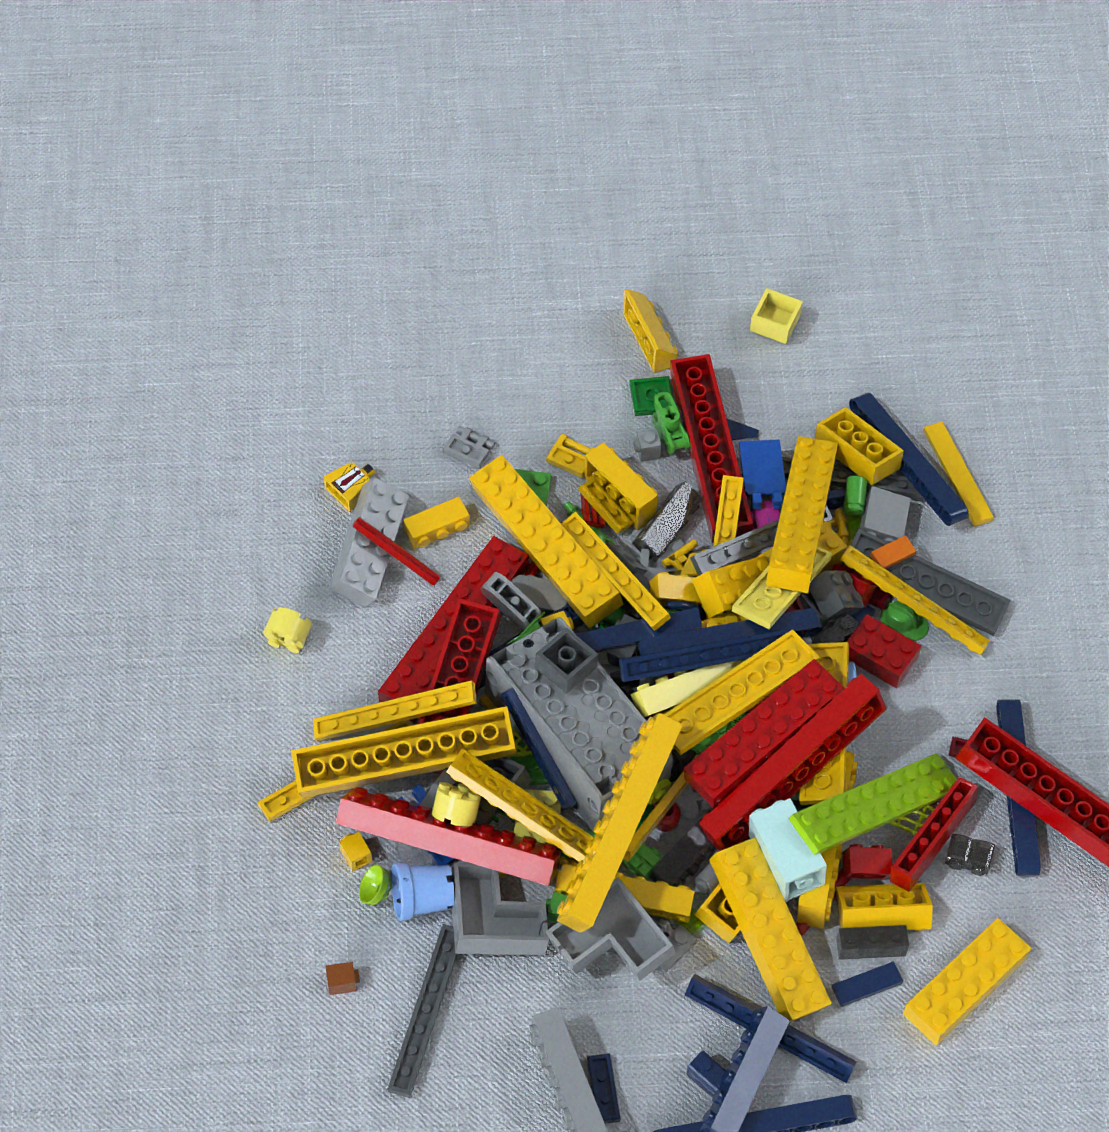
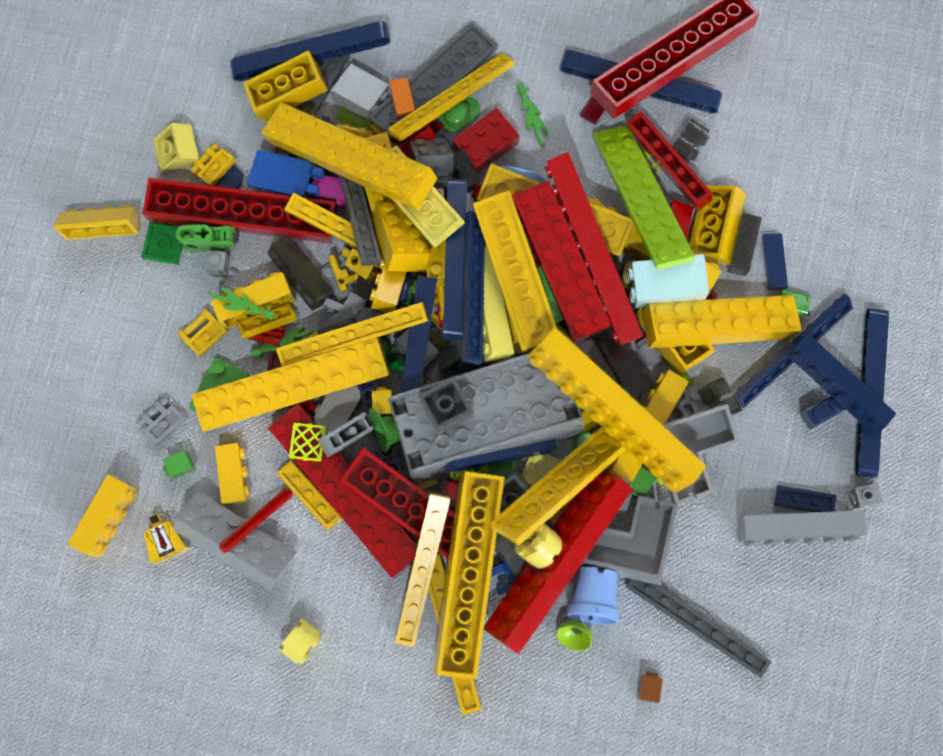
camera: 65 degrees left, 20 degrees up
yellow brick [339,832,372,872] -> none
light yellow piece [750,288,803,344] -> none
bright green piece [843,476,868,516] -> none
yellow brick [903,918,1031,1046] -> none
yellow tile [923,421,994,527] -> none
none -> yellow brick [67,474,138,558]
none -> light yellow slope [153,123,199,173]
none -> bright green brick [163,450,196,479]
none -> yellow plate [190,143,236,186]
none -> bright green piece [207,287,275,320]
none -> yellow tile [277,460,342,530]
none -> neon yellow window [289,423,326,462]
none -> bright green piece [516,83,548,147]
none -> clear smoke piece [697,377,742,416]
none -> bright green piece [780,289,811,317]

